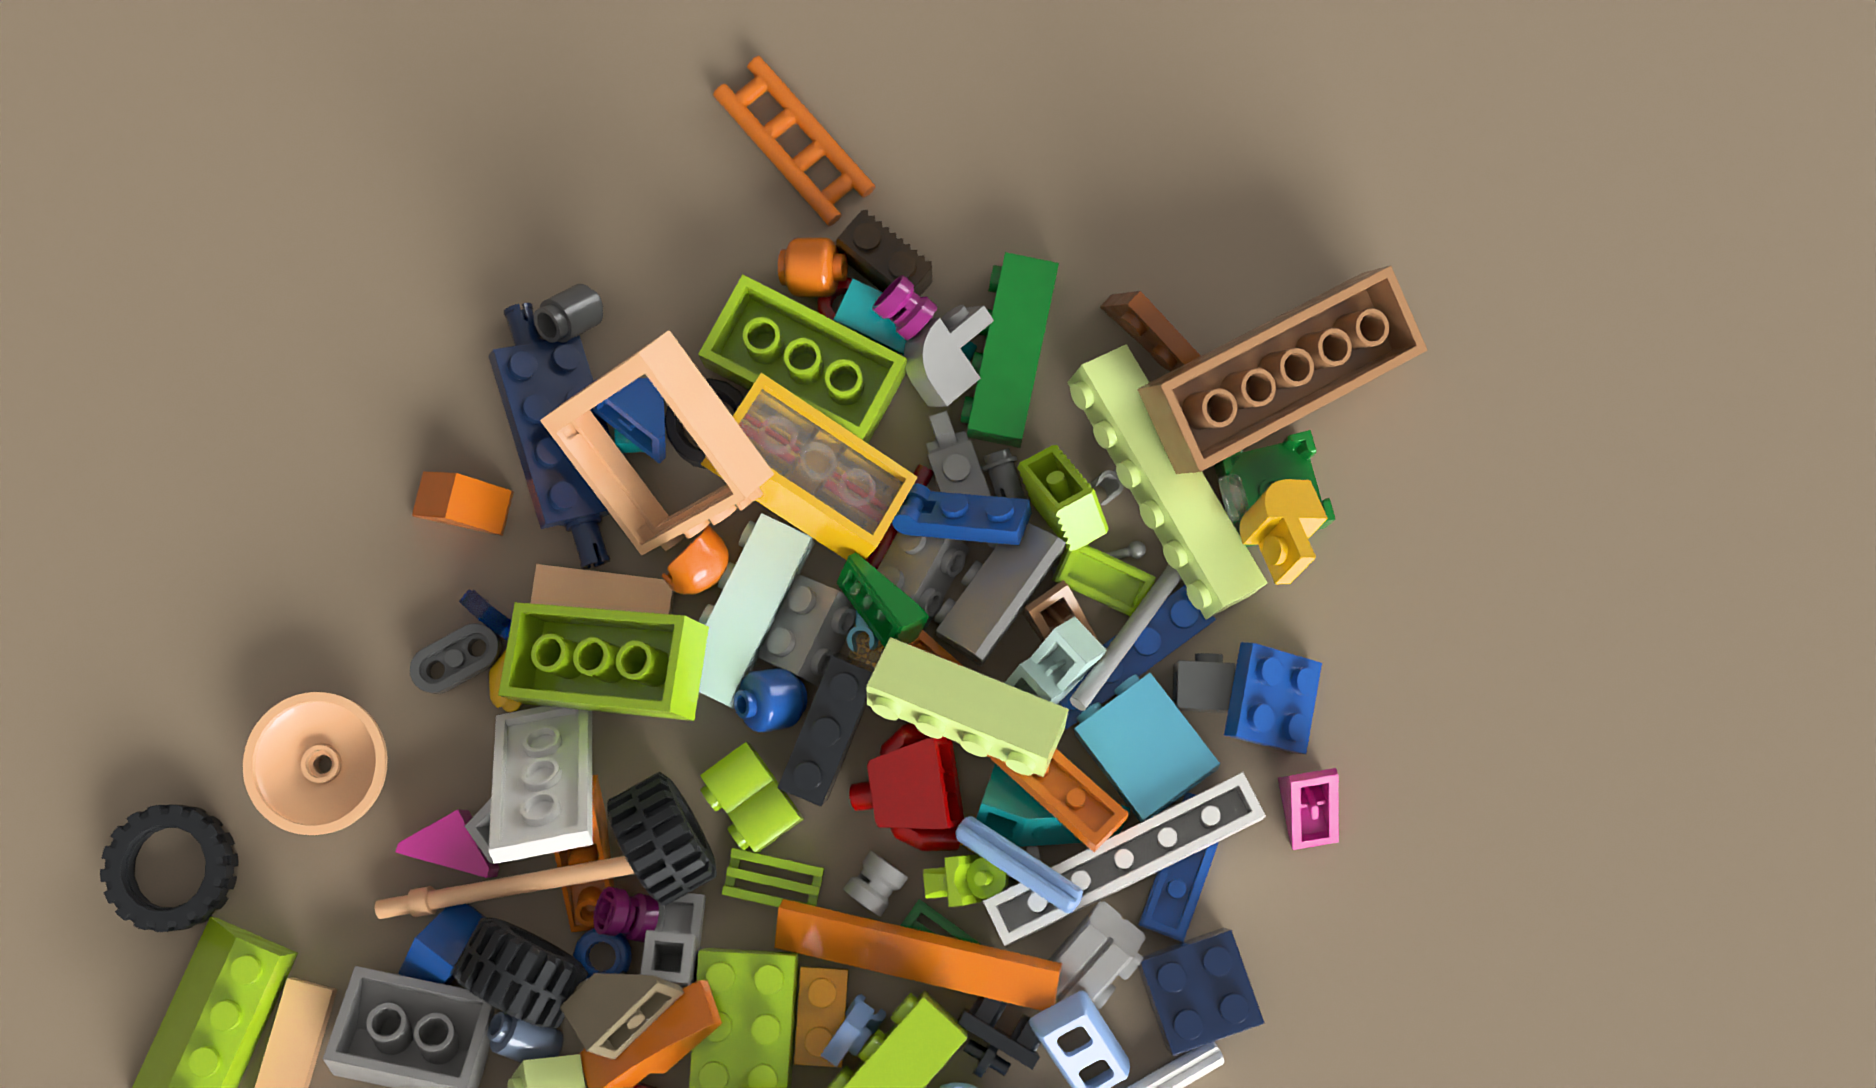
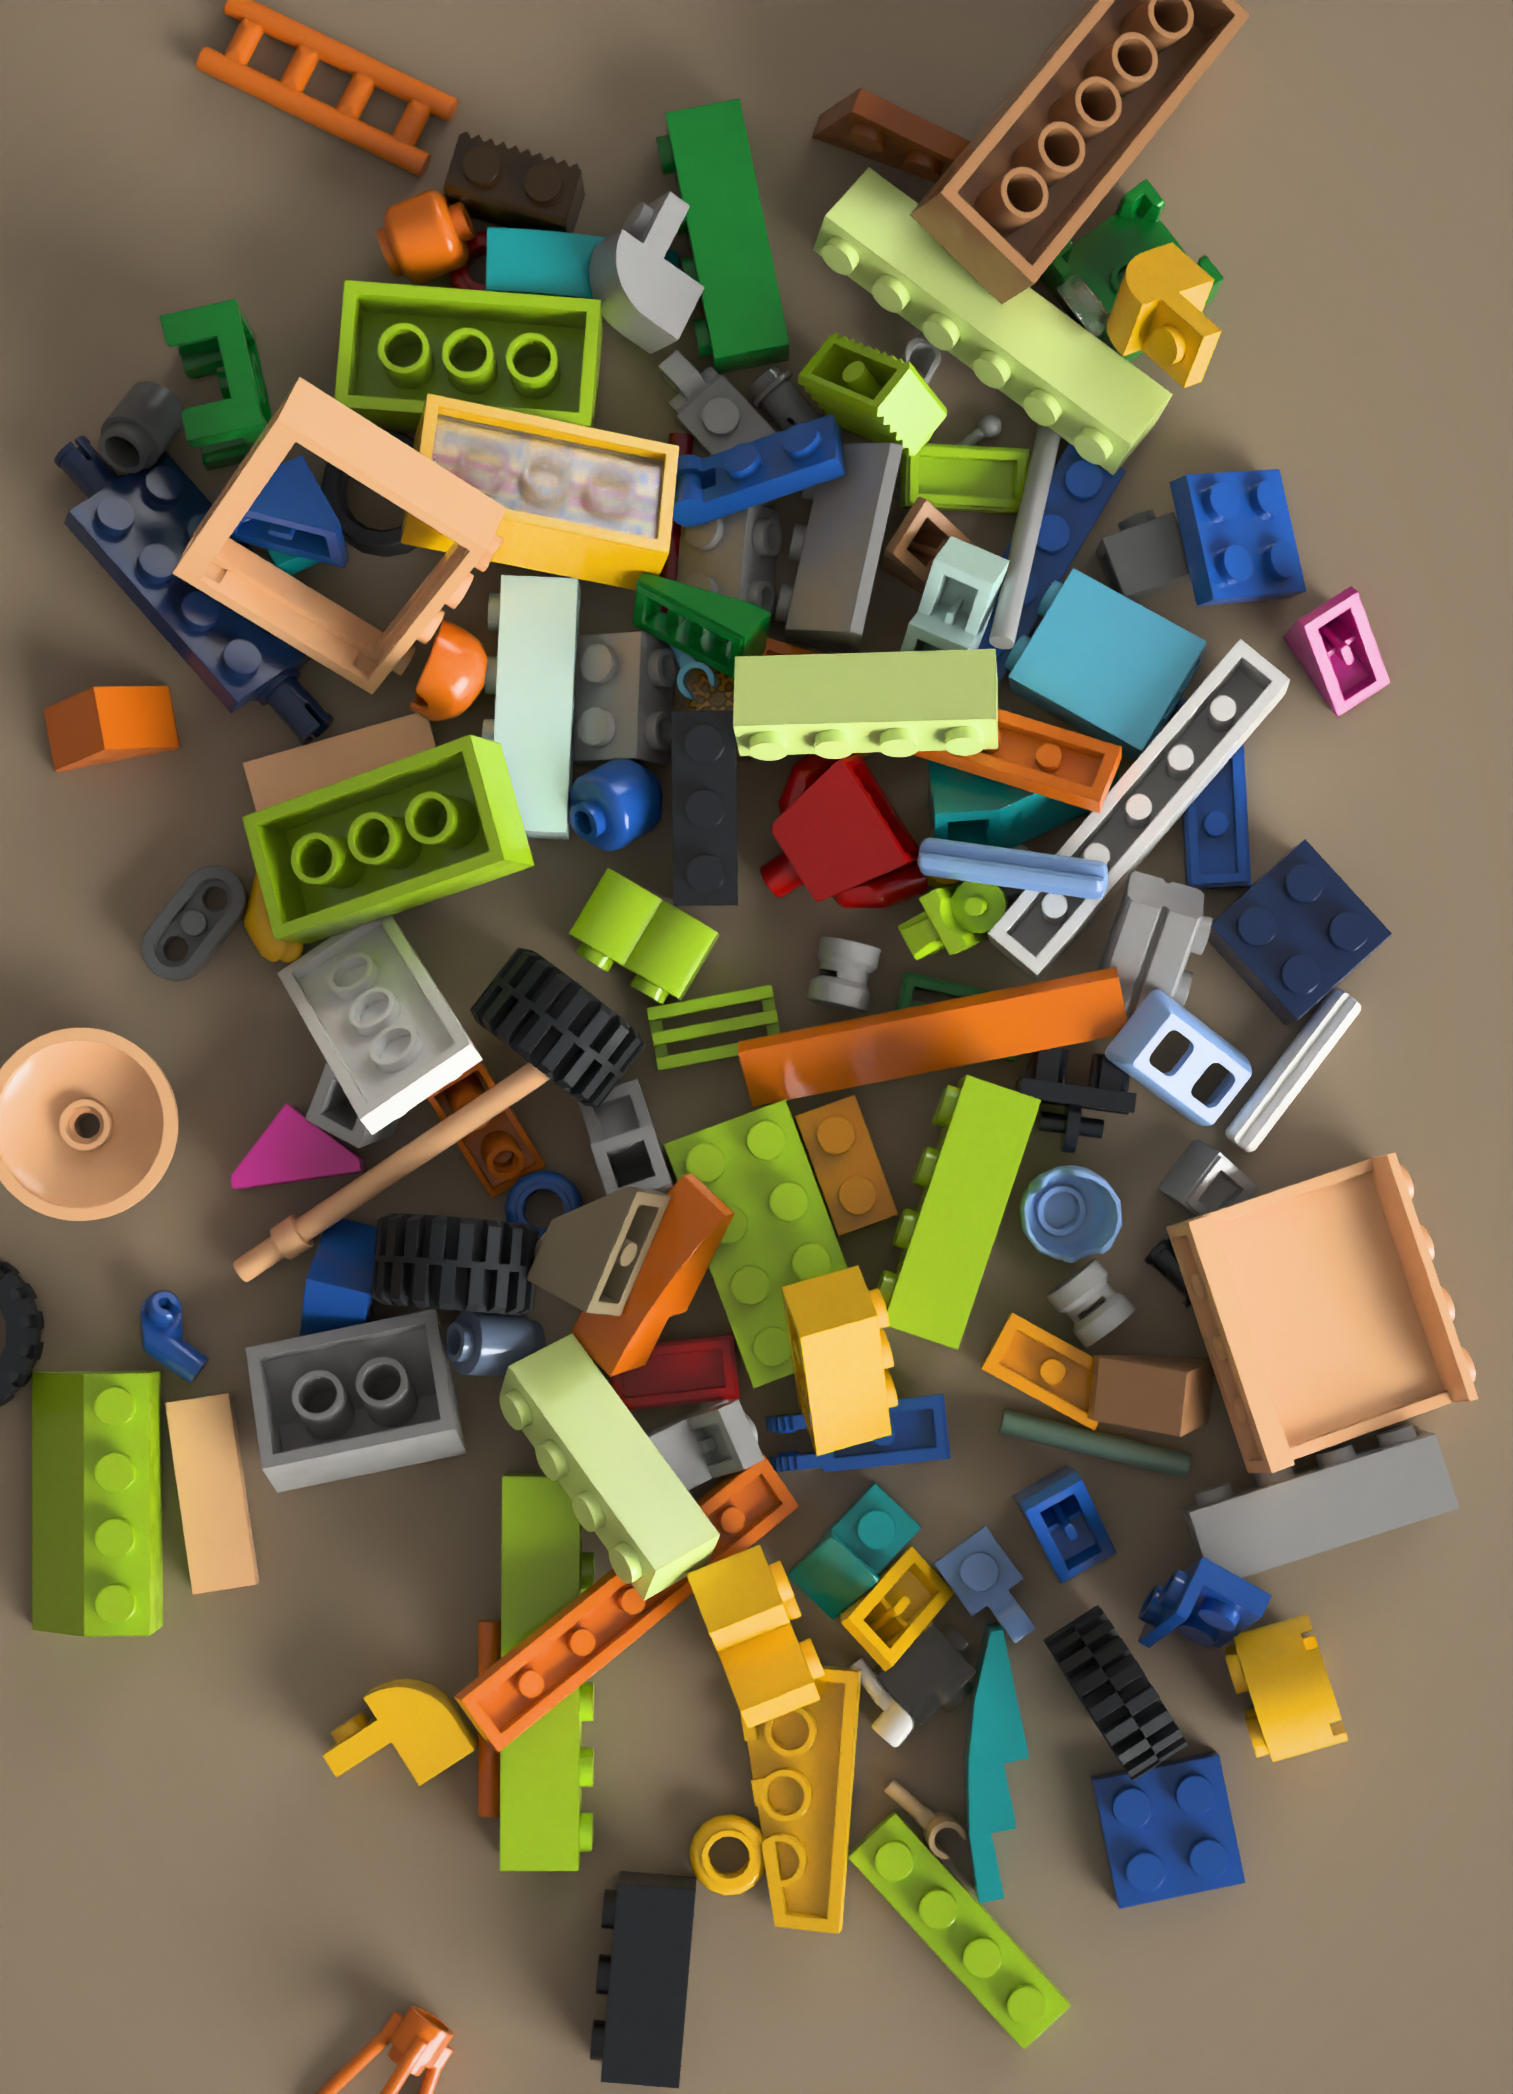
camera: 30 degrees left, 5 degrees up
clear blue tile [459,589,511,641] -> none
magenta wheel [594,887,659,943] -> none
medium blue plate [821,994,886,1067] -> none
magenta wheel [872,275,938,341] -> none
none -> blue arm [140,1290,209,1384]
none -> green panel [159,299,273,471]

